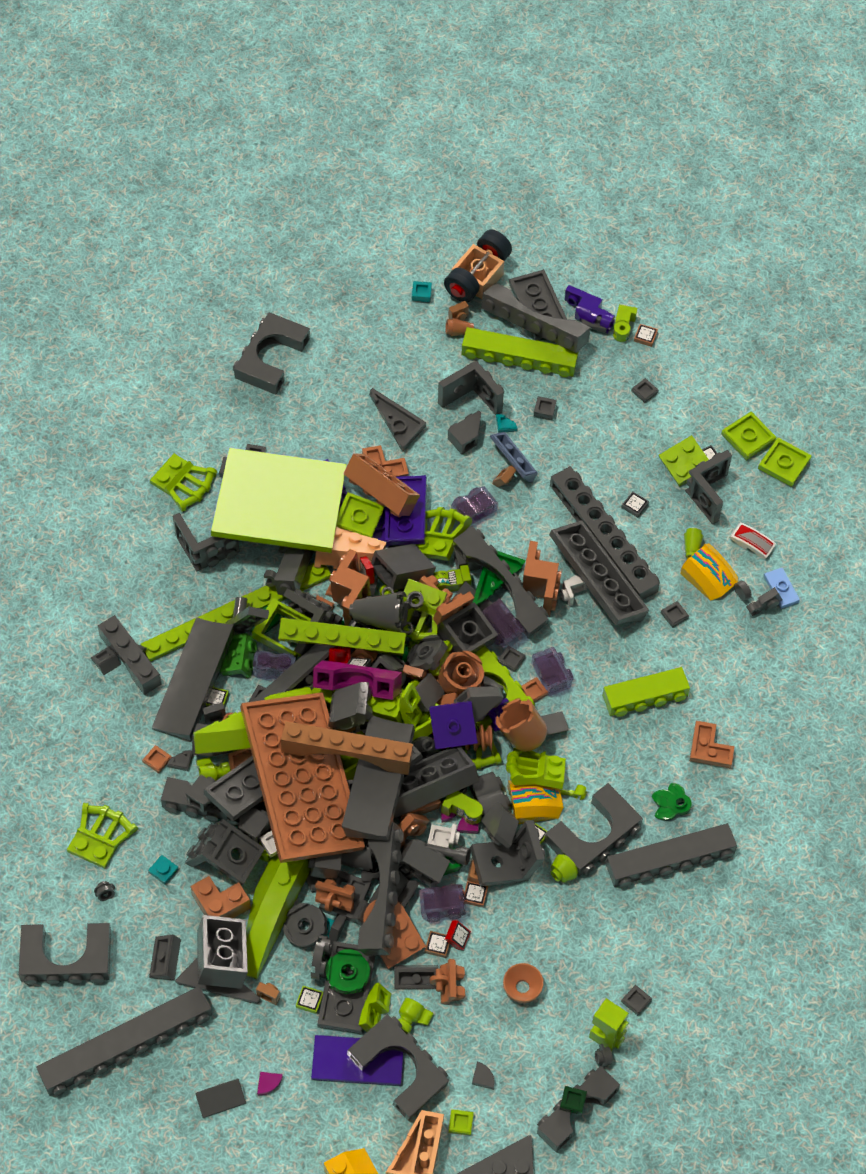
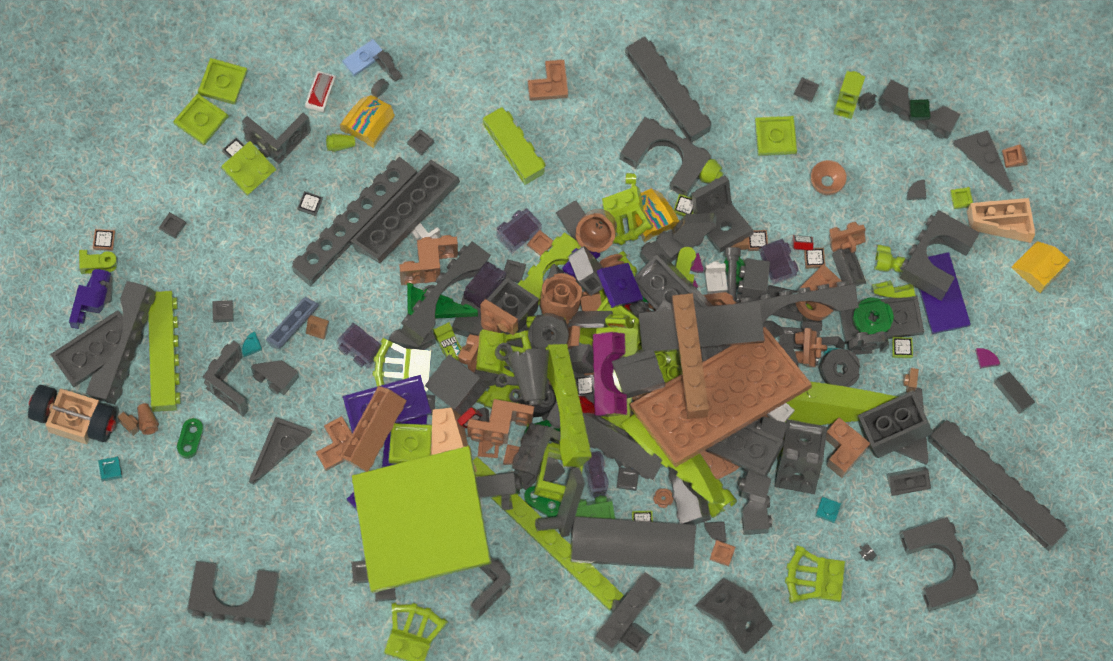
camera: 110 degrees left, 10 degrees up
dark grey plate [202,702,226,725] -> none
green plate [652,783,692,820] -> none
none -> green plate [177,418,204,459]
none -> dark grey bracket [695,578,774,654]
none -> lime plate [755,116,797,156]

